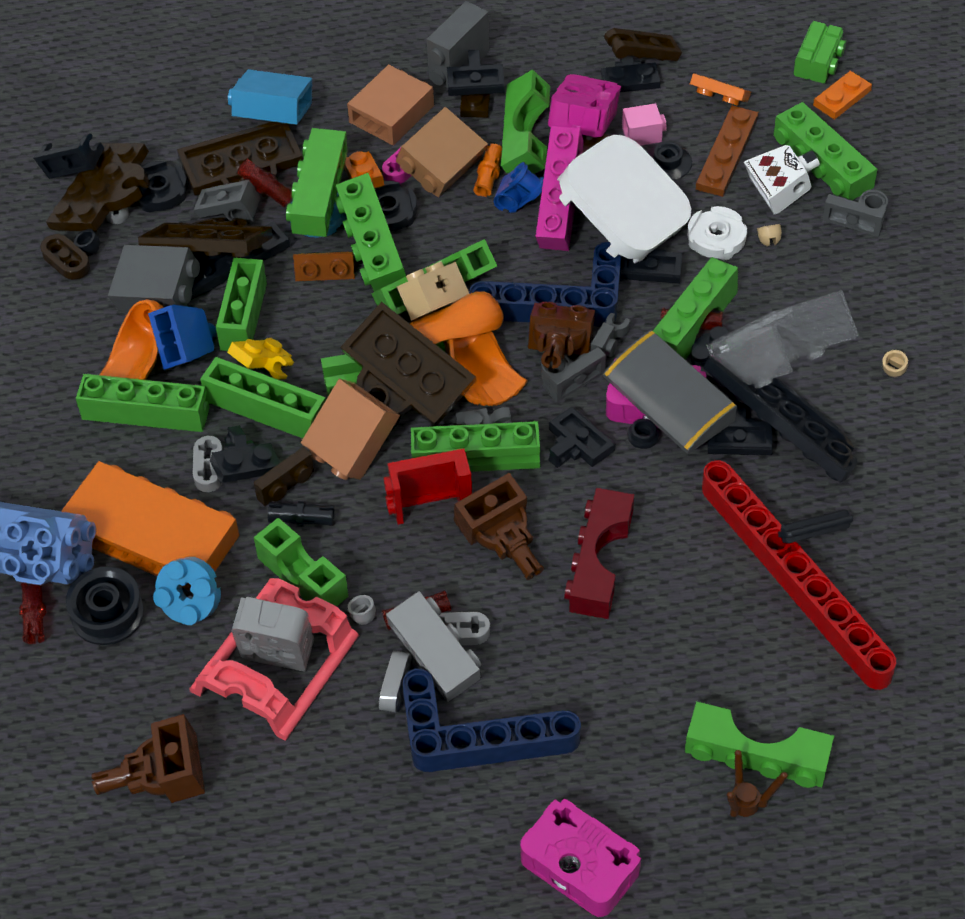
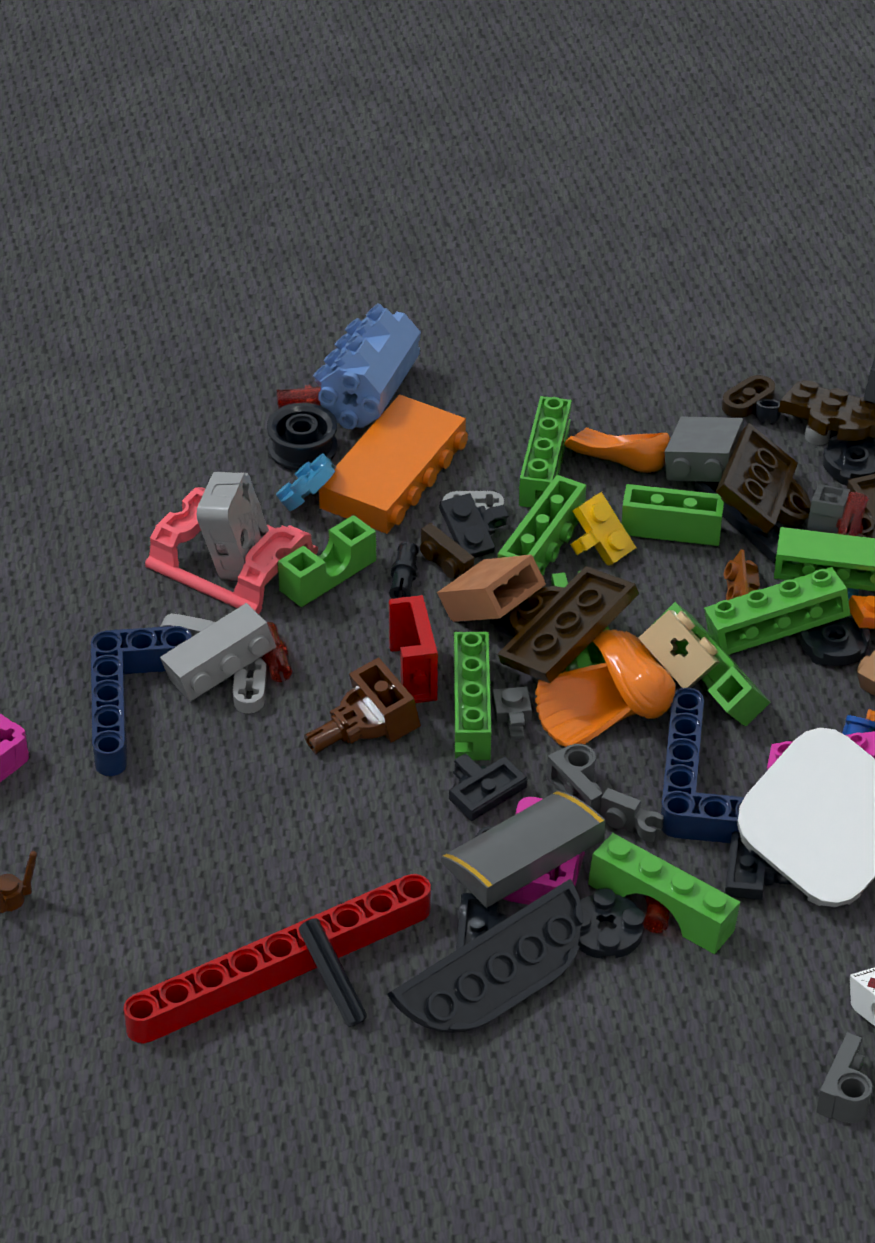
camera: 90 degrees right, 10 degrees down
reddish brown brick [92,714,205,803] -> none
blue torso [148,305,217,370] -> none
light grey hinge [348,595,376,625] -> none
reddish brown brick [528,301,595,369] -> none
dark red arch [564,488,635,619] -> none
bright green arch [685,701,834,788] -> none
white plate [687,206,747,260] -> none
clear windscreen [706,290,859,388] -> none
tan hinge [757,224,782,246] -> none
tan hinge [883,350,908,377] -> none

